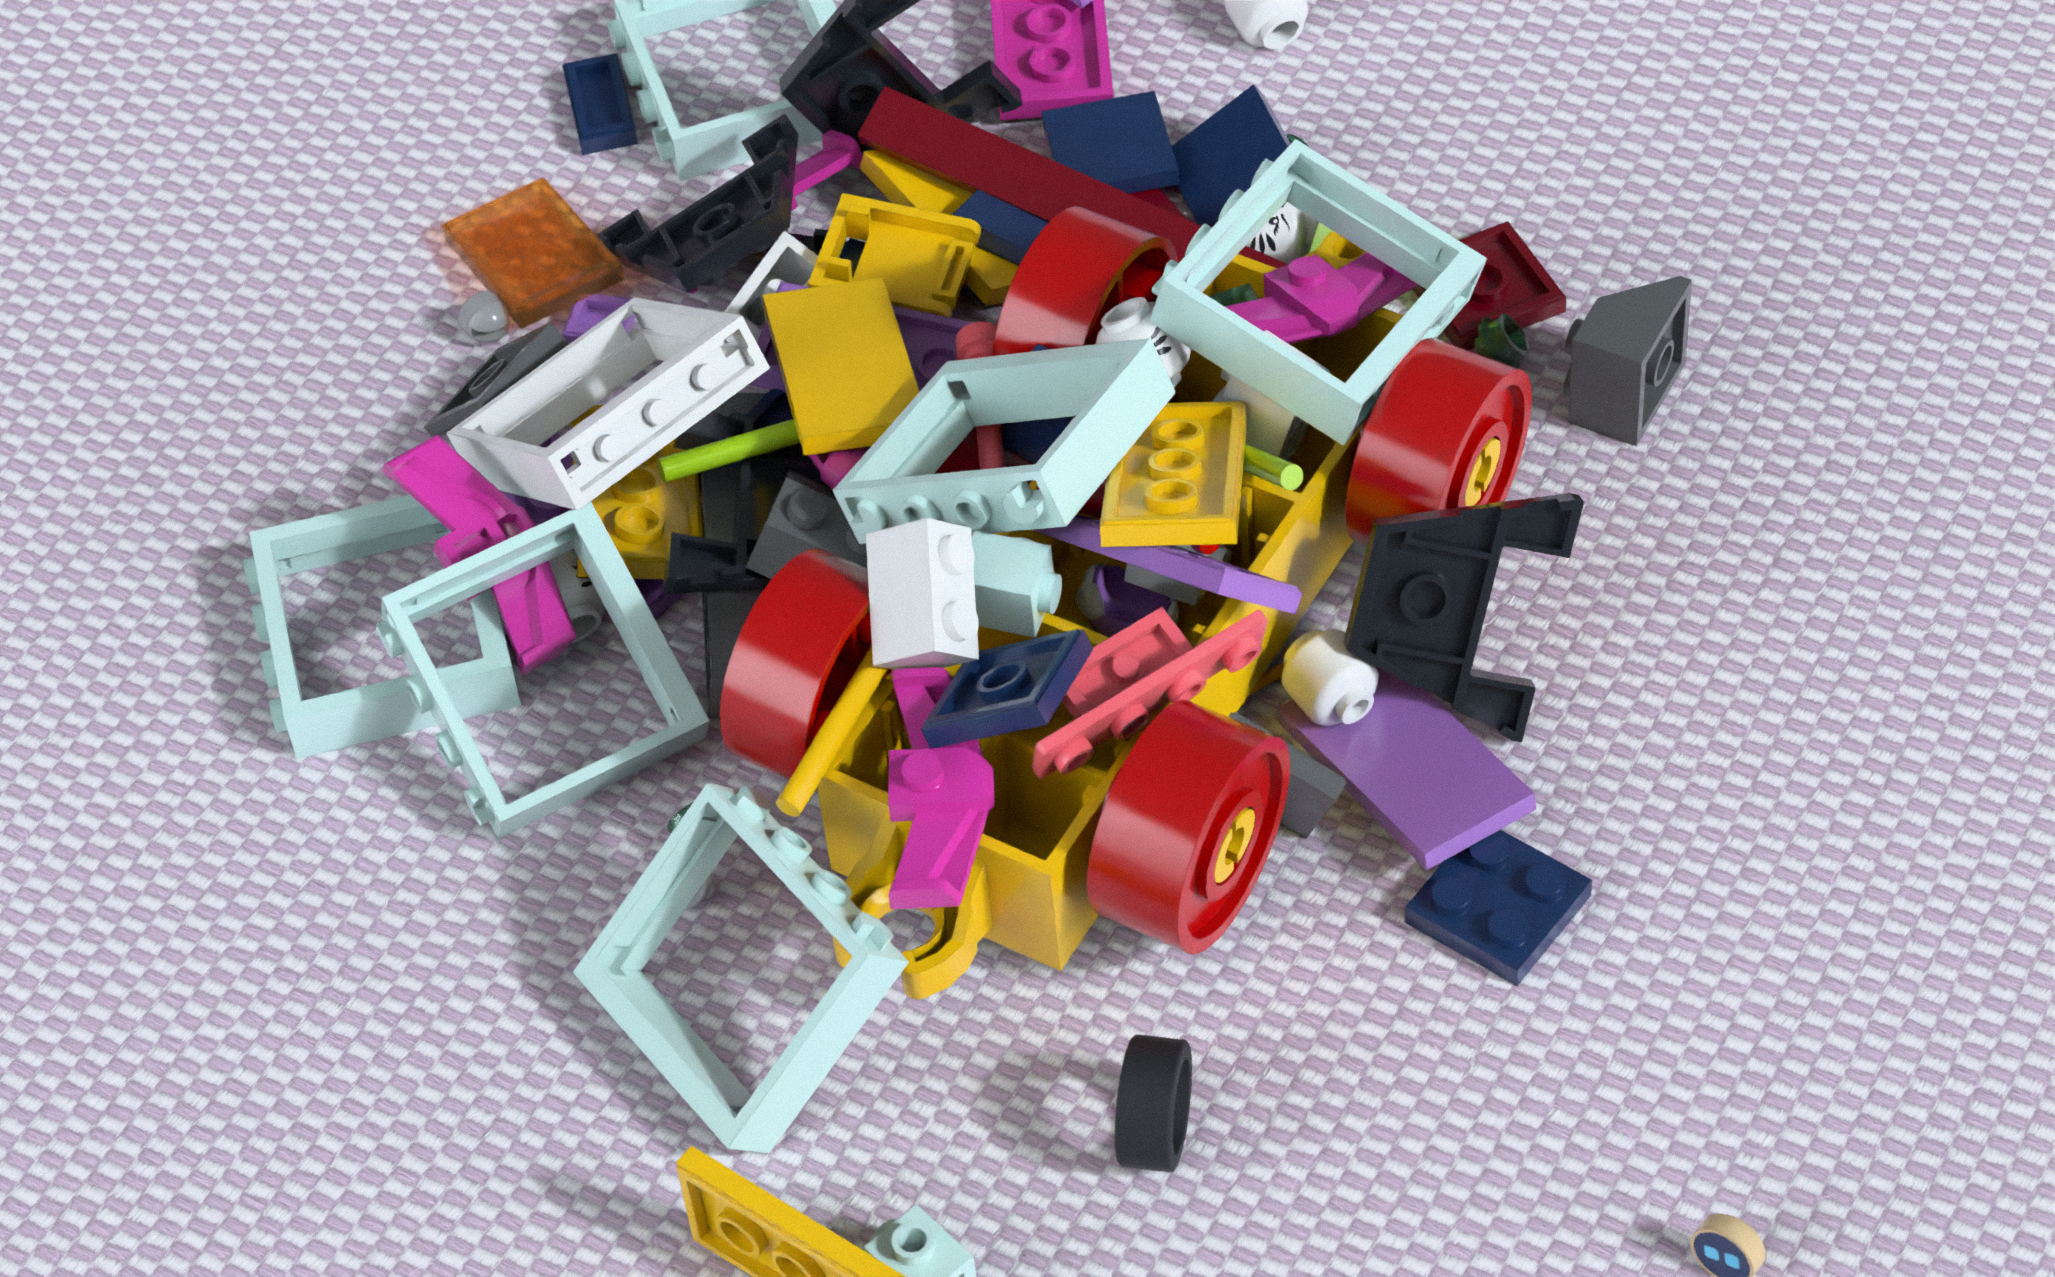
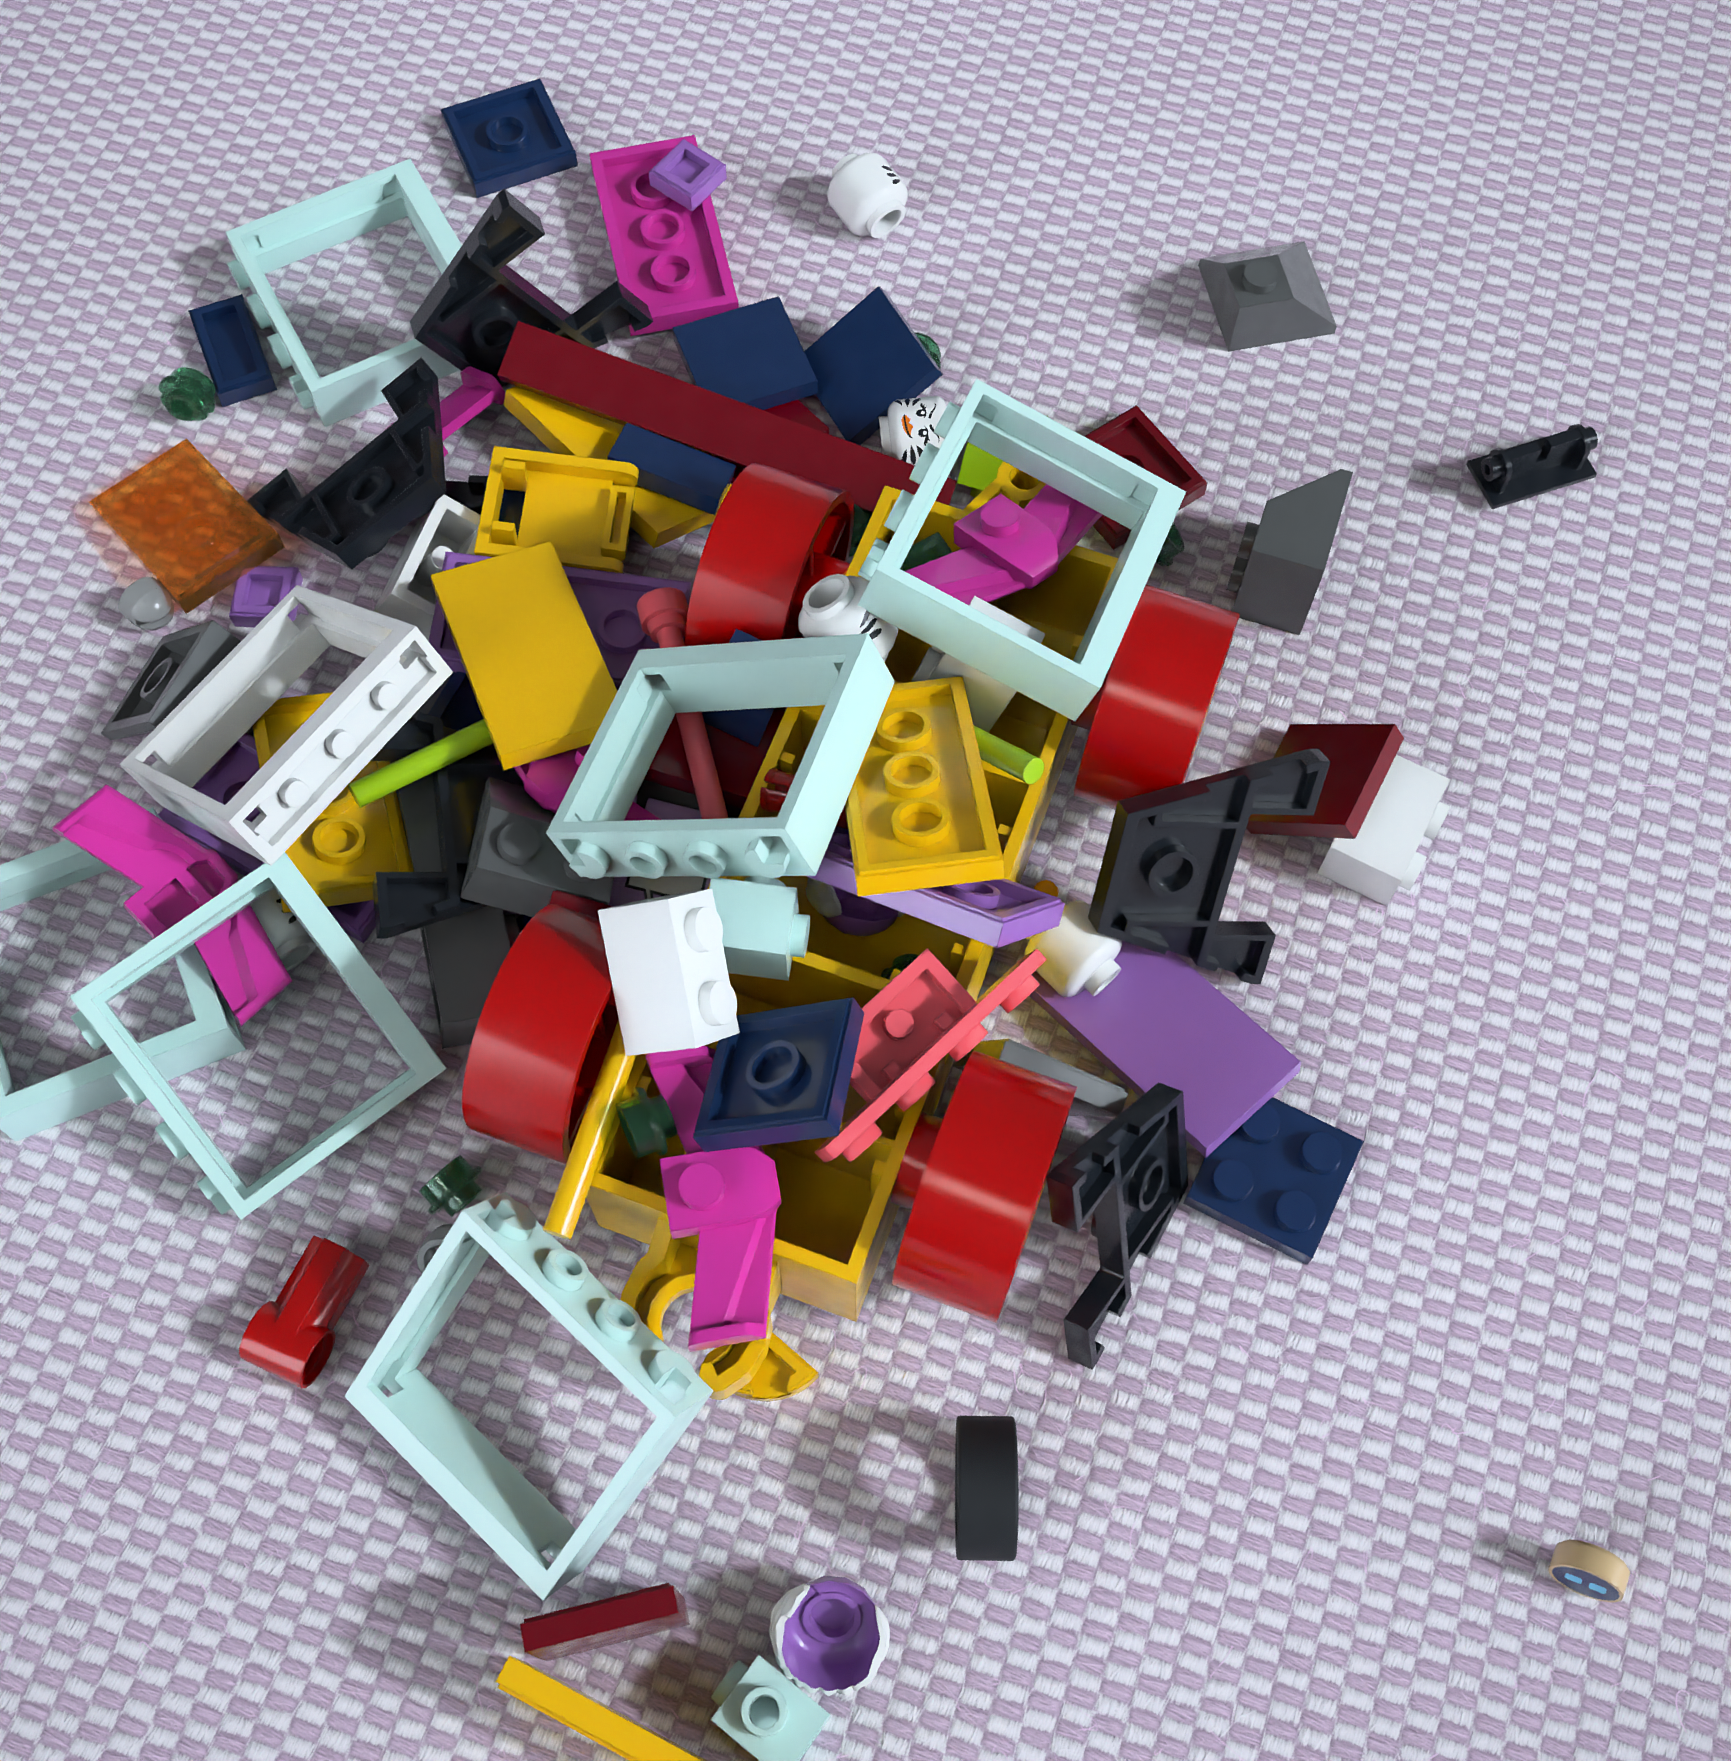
camera: 15 degrees left, 15 degrees up
none -> clear green plate [158,367,216,421]
none -> red piece [239,1235,370,1388]
none -> dark red tile [520,1583,690,1661]
none -> clear green plate [616,1087,677,1159]
none -> yellow tile [734,1332,819,1402]
none -> medium lavender hair [769,1576,890,1696]
none -> black wing [1046,1082,1188,1369]
none -> dark grey slope [1198,241,1337,352]
none -> dark red tile [1246,724,1404,839]
none -> white brick [1317,755,1450,906]
none -> black hinge [1466,424,1598,509]

